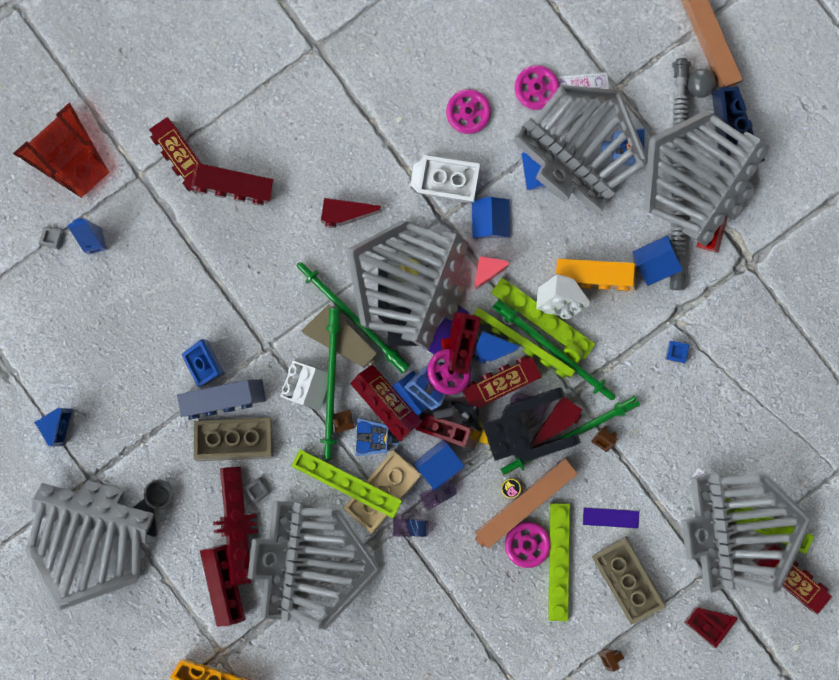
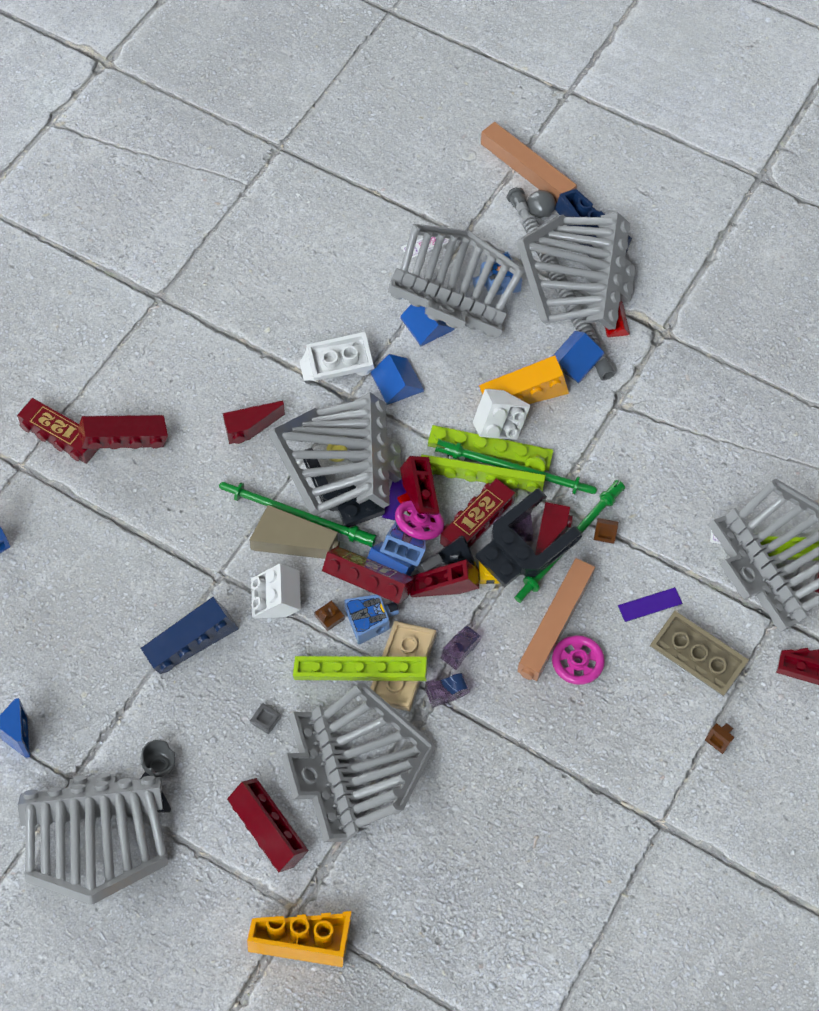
camera: 30 degrees left, 25 degrees down
blue slope [181,339,225,388] -> none
dark tan slope [193,417,273,462] -> none
dark red hinge [213,466,258,586] -> none
green bar [320,308,342,461] -> none
blue slope [414,440,465,491] -> none
dark pink plate [446,89,491,134] -> none
blue slope [473,331,519,364] -> none
coral slope [474,256,509,290] -> none
tile [501,479,521,498] -> none
dark pink plate [514,65,559,110] -> none
lime plate [548,503,570,621] -> none
blue plate [665,341,689,364] -> none

